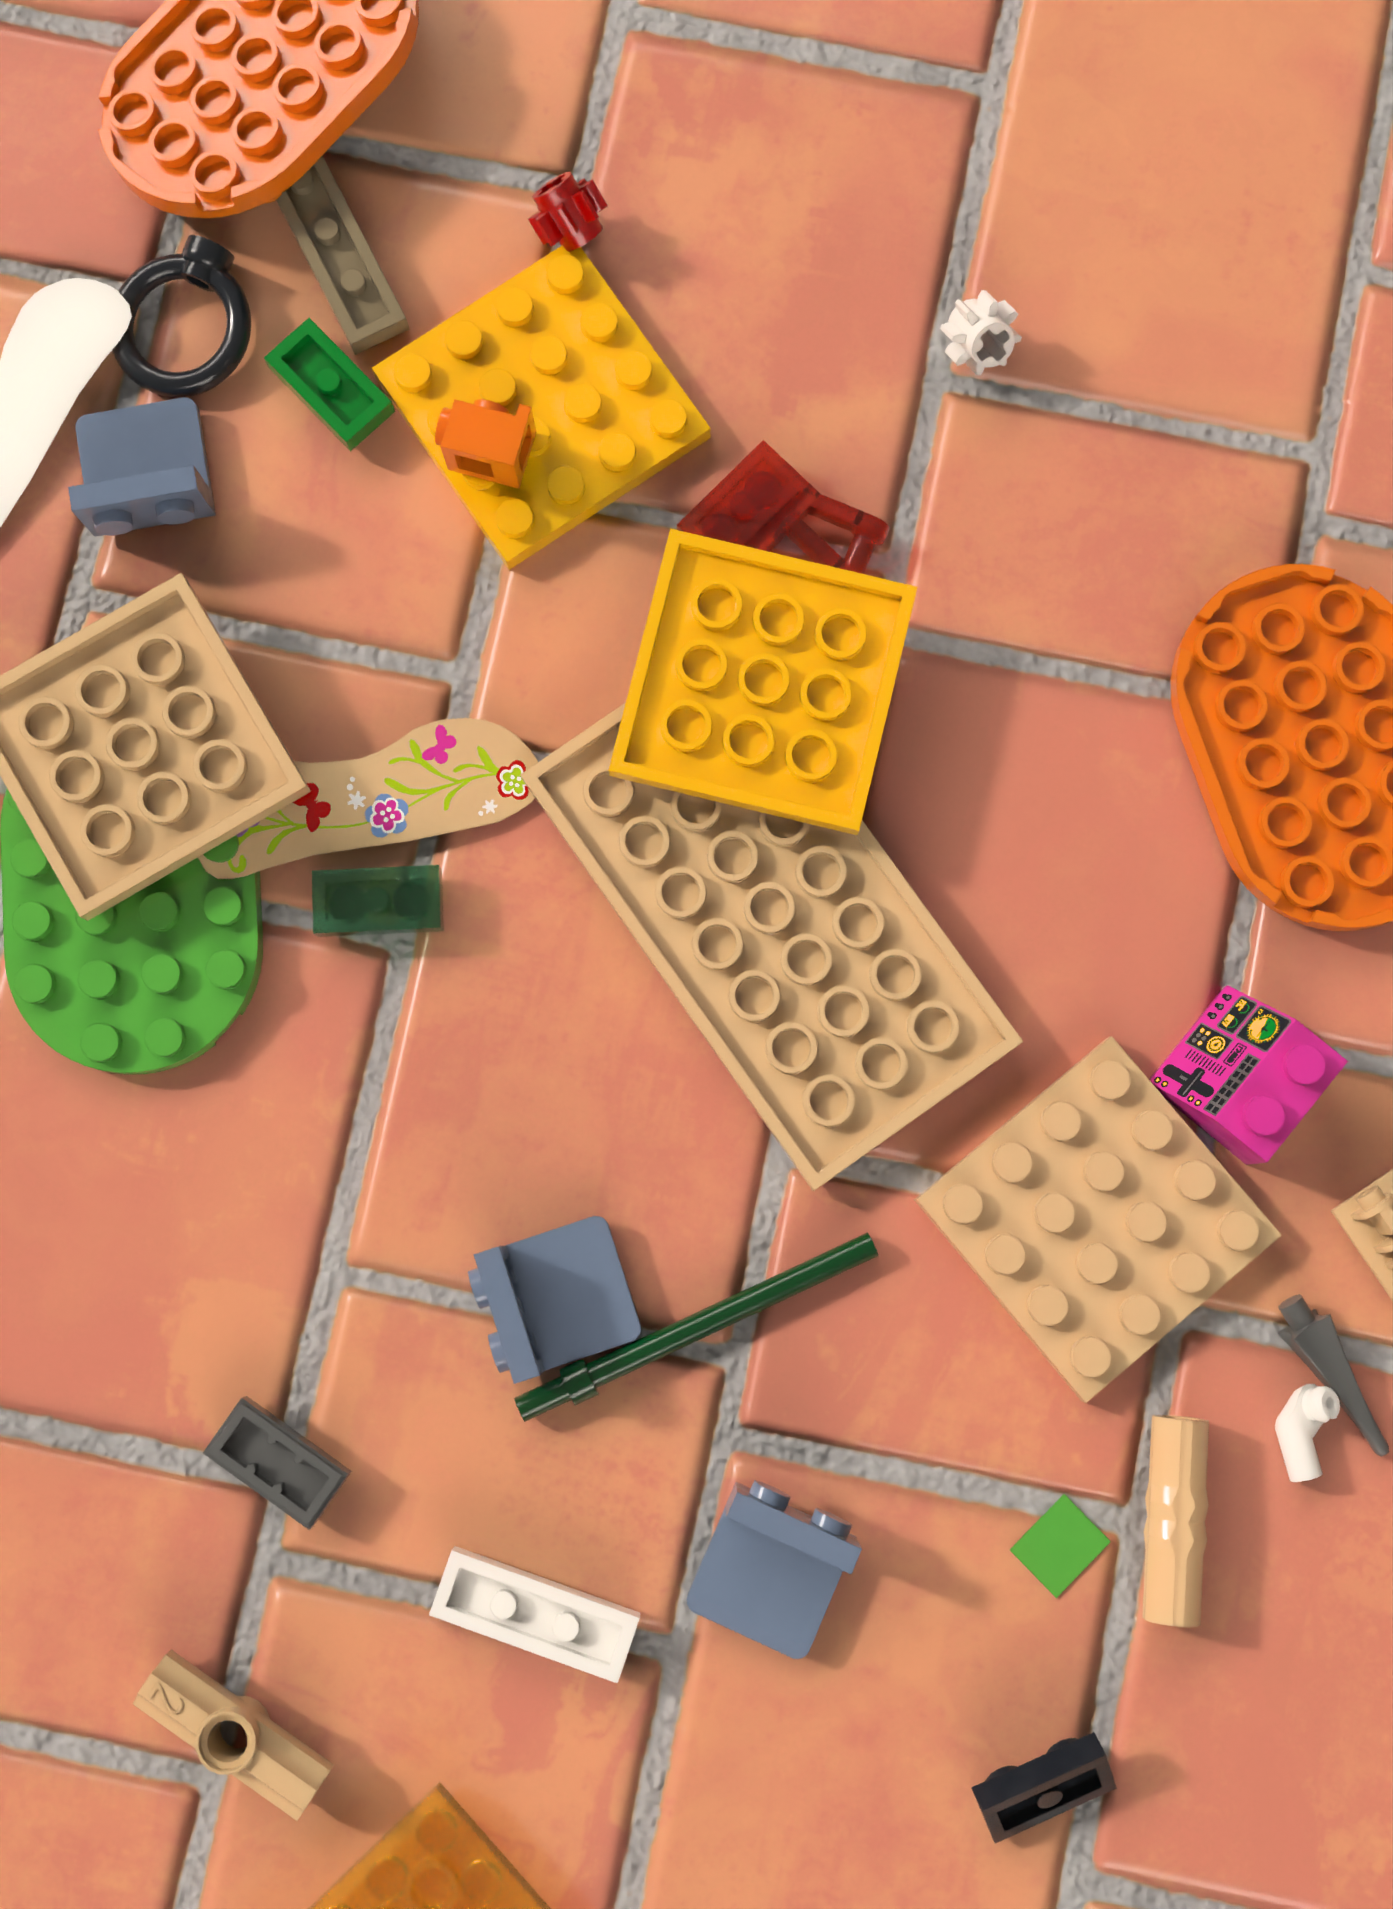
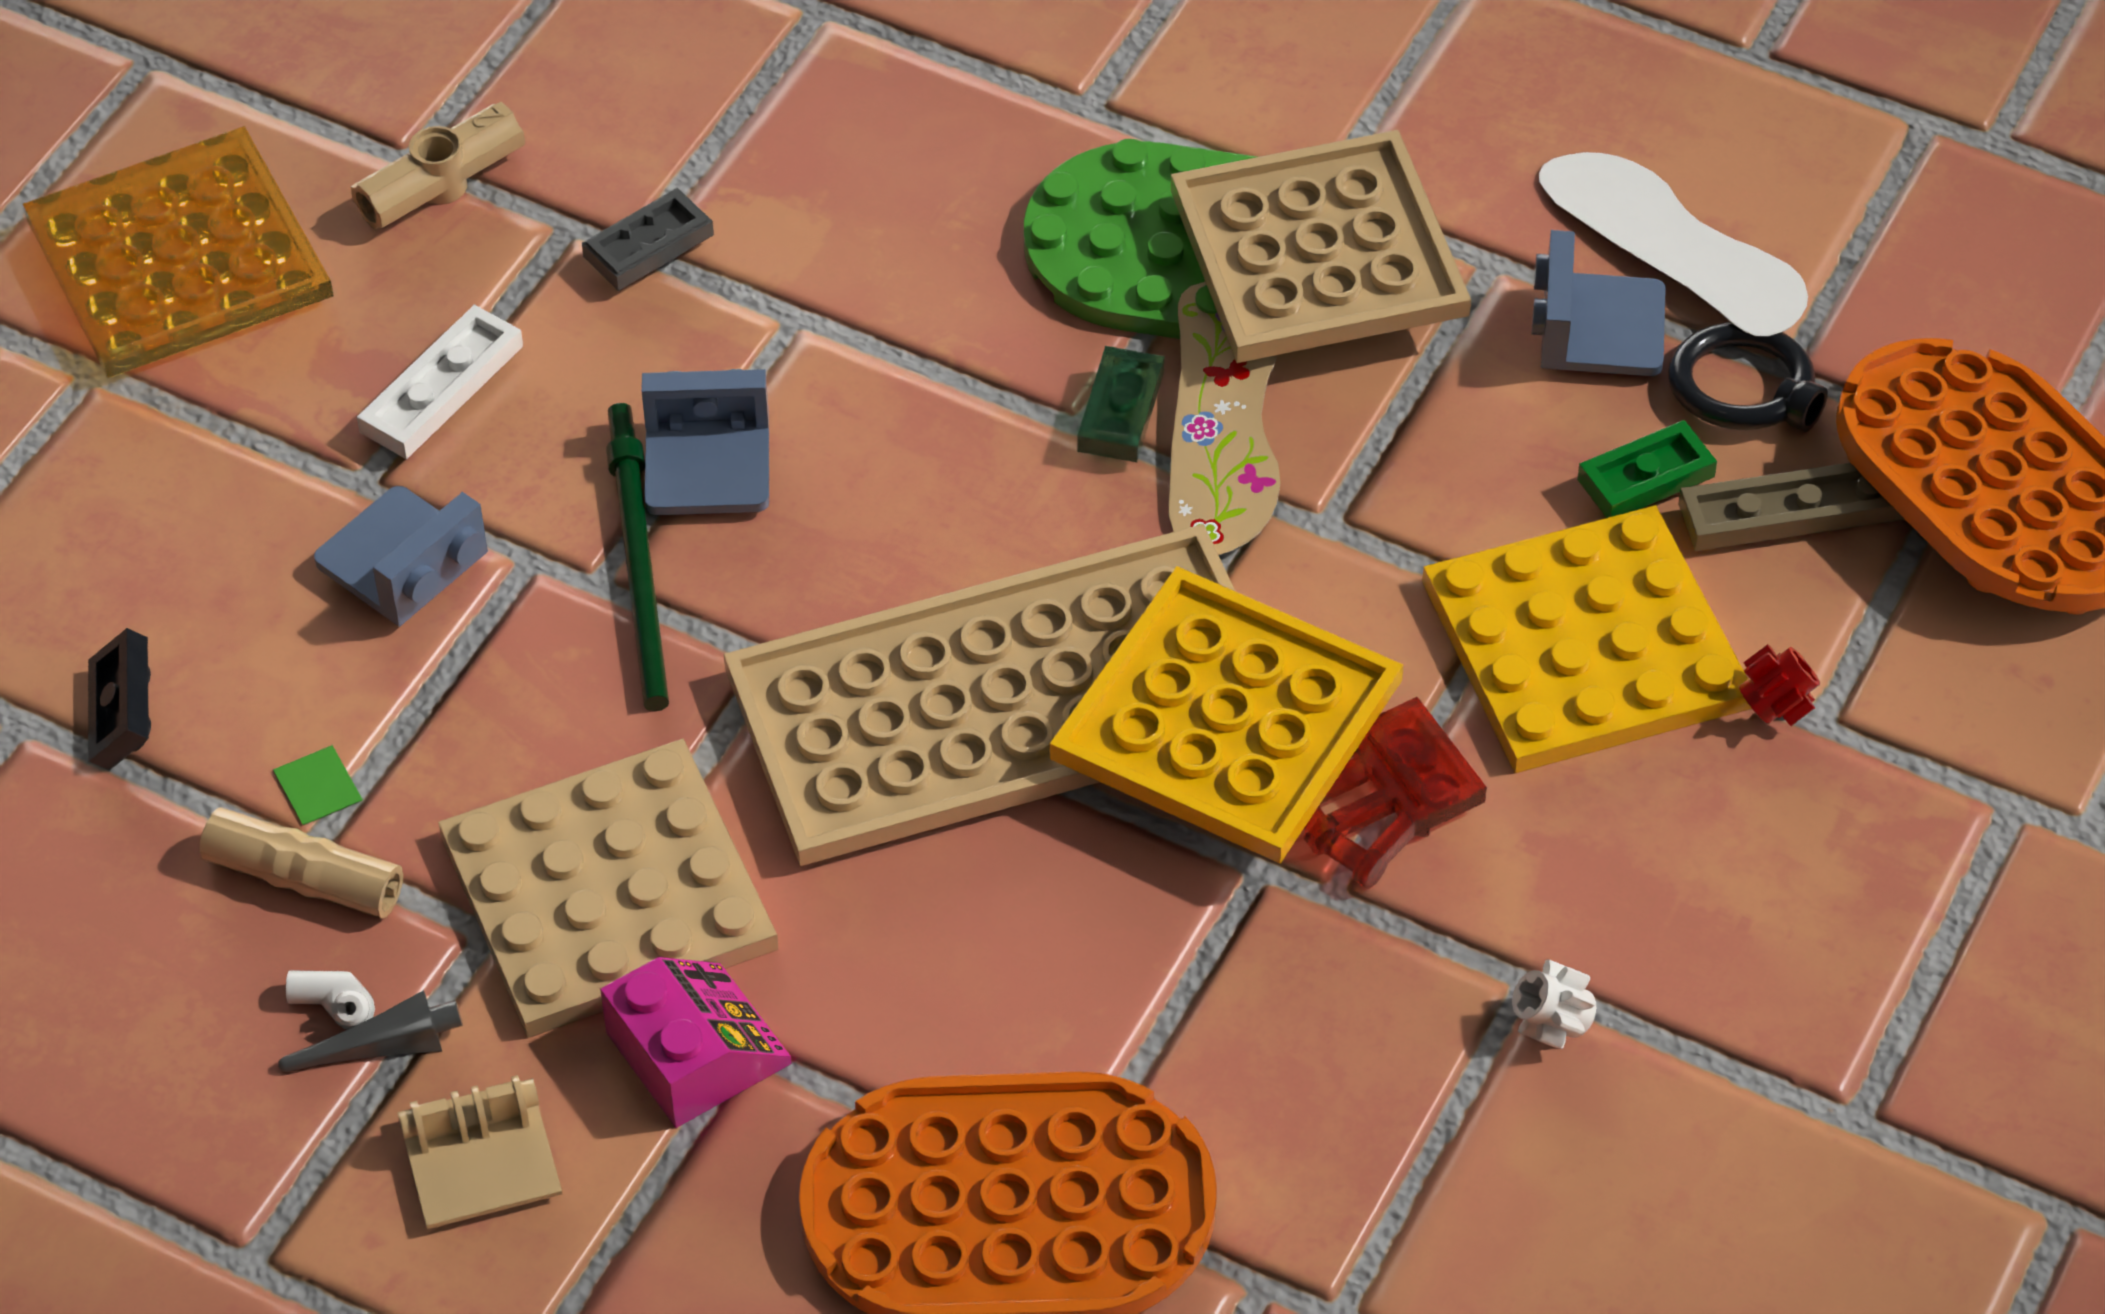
camera: 105 degrees right, 30 degrees down
orange brick [435,399,537,489] -> none

